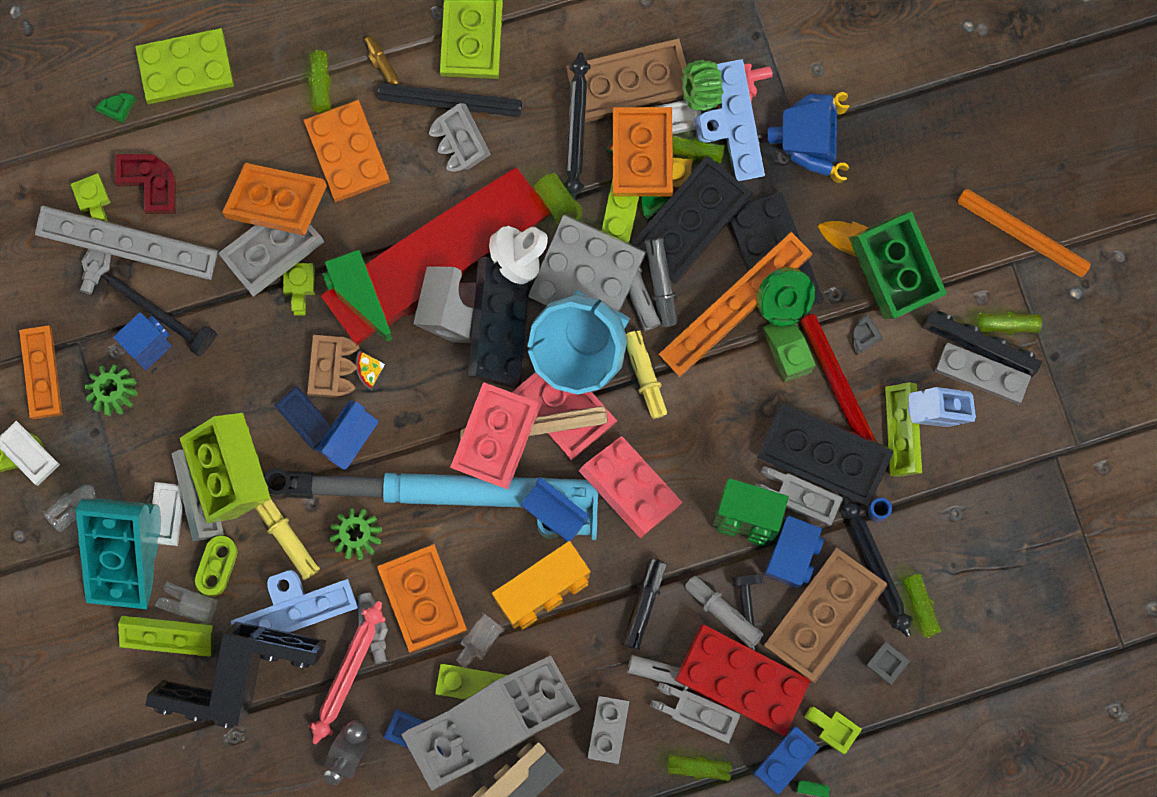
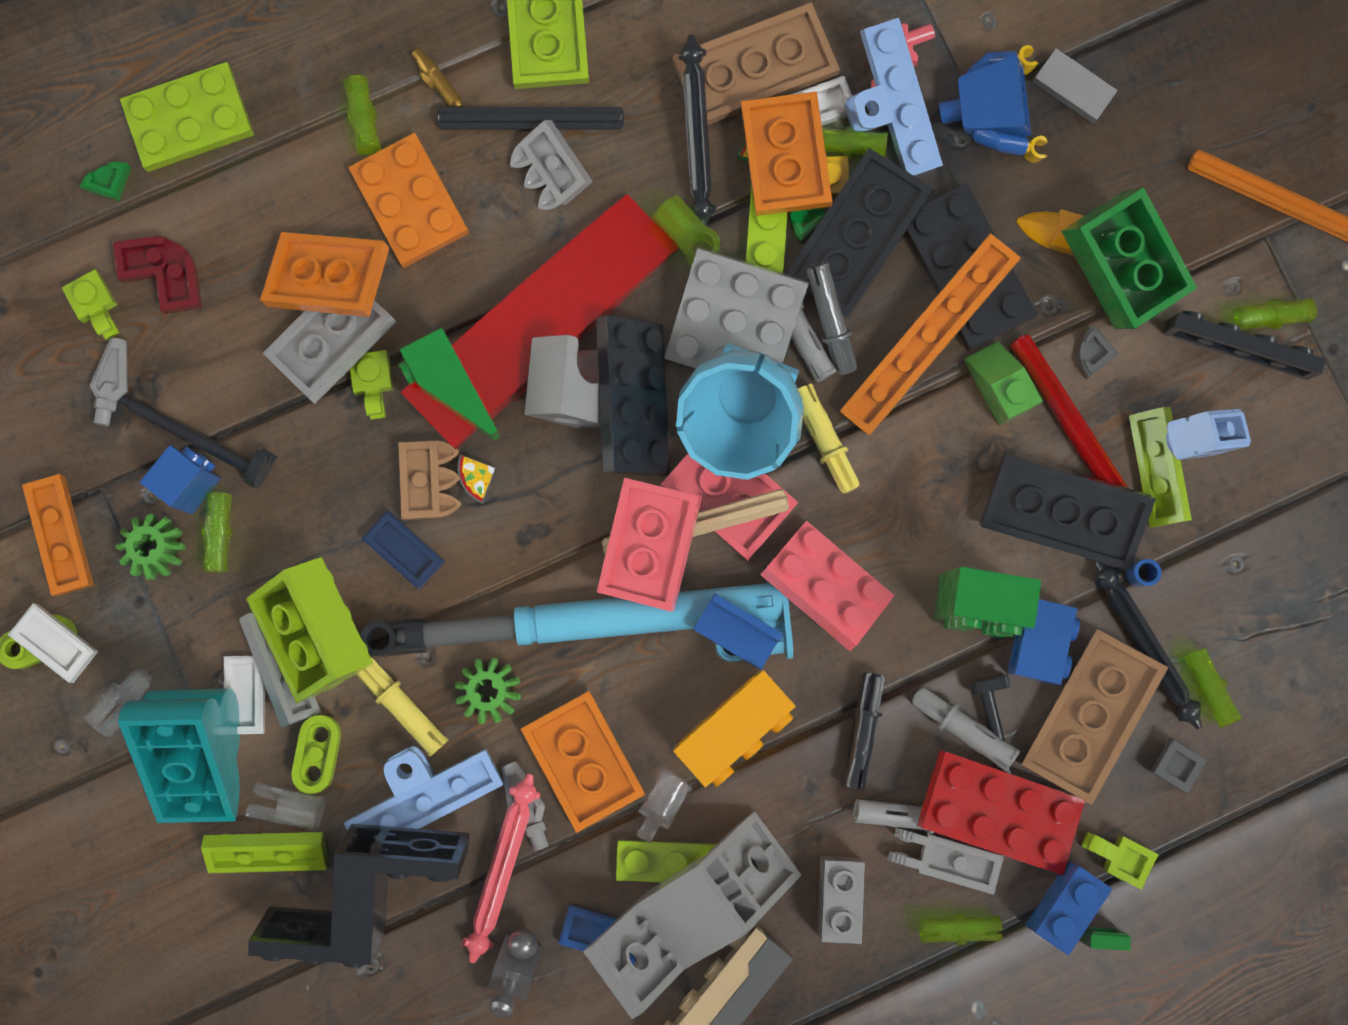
camera: 10 degrees left, 5 degrees up
light grey tile [35,205,219,280] -> none
blue panel [315,400,378,470] -> none
white tile [489,226,548,284] -> none
bright green gear [681,60,724,111] -> none
light grey hinge [755,466,843,527] -> none
green tile [757,267,815,327] -> none
light grey plate [935,342,1031,405] -> none
none -> clear neon green pin [201,492,233,572]
none -> light grey tile [1033,49,1118,124]

